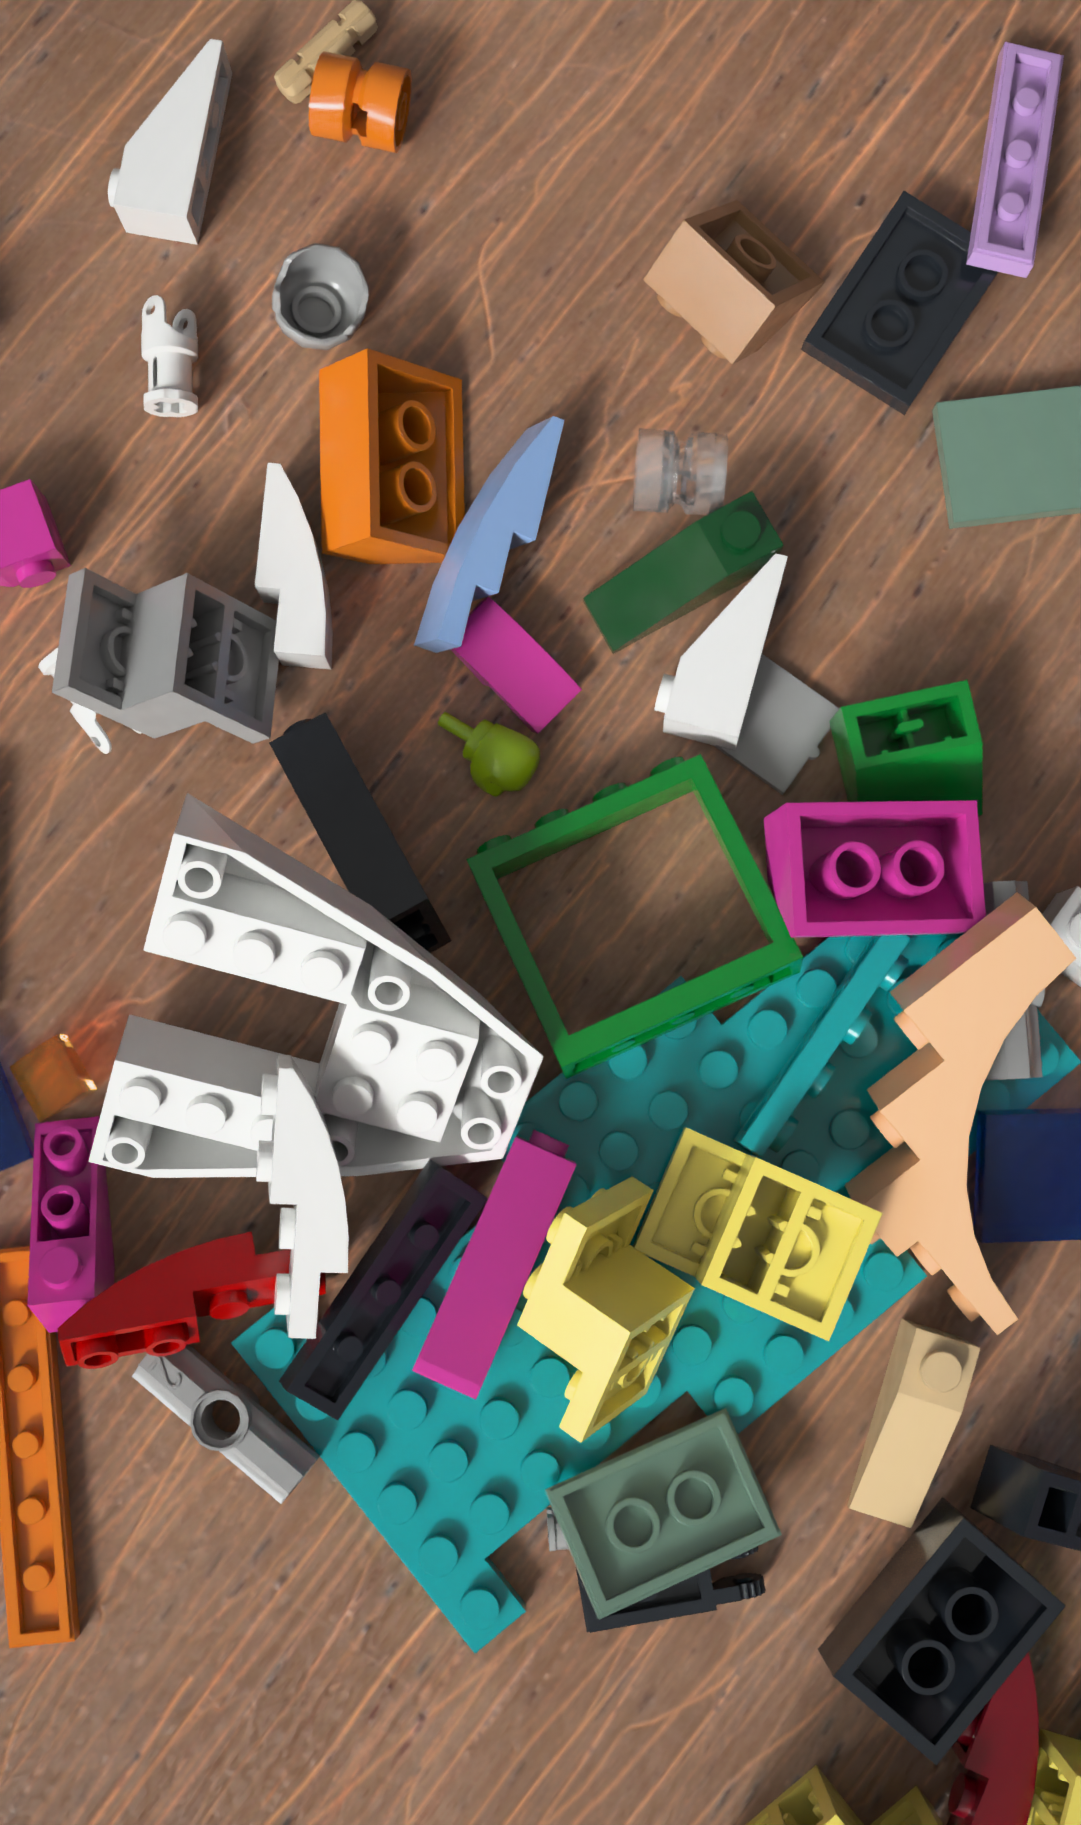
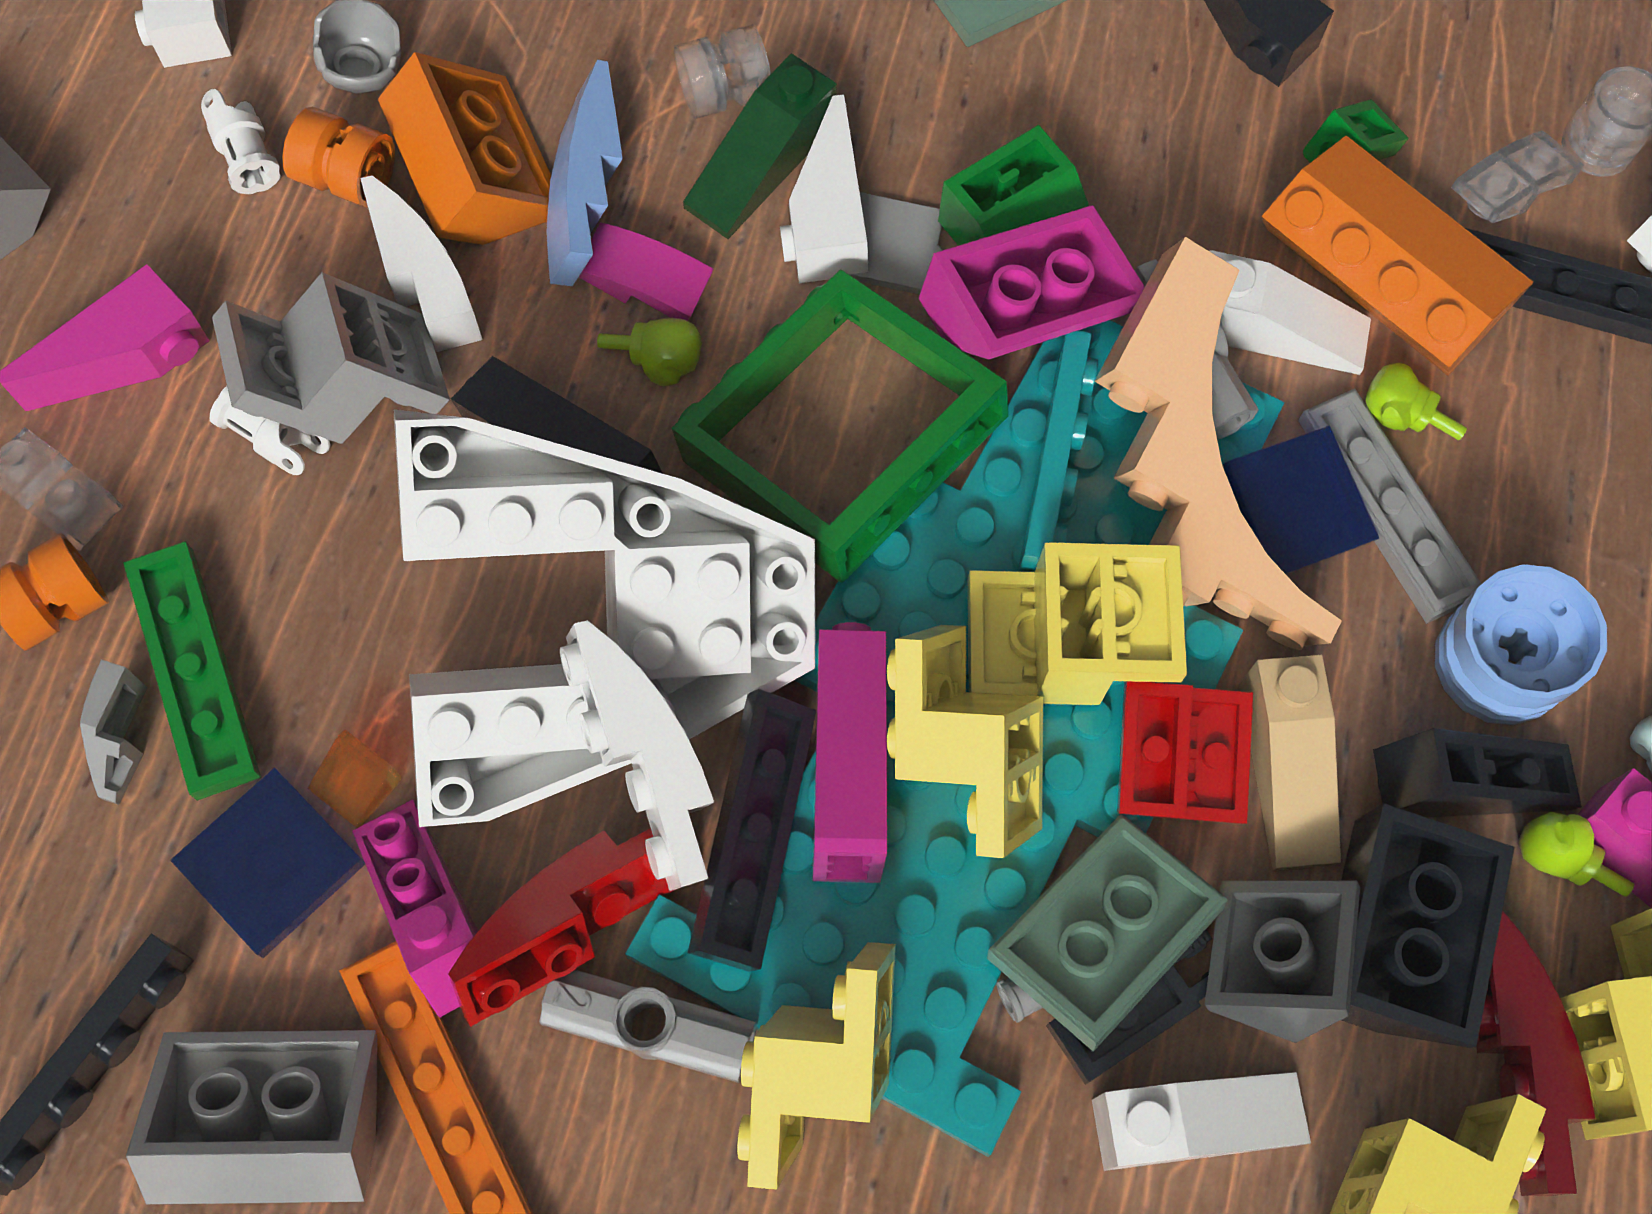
camera: 25 degrees left, 15 degrees down
none -> orange wheel [282,106,395,208]
none -> light yellow bracket [737,942,896,1190]
none -> white slope [1092,1072,1311,1171]
none -> red slope [1117,681,1253,824]
none -> dark grey slope [1205,881,1360,1043]

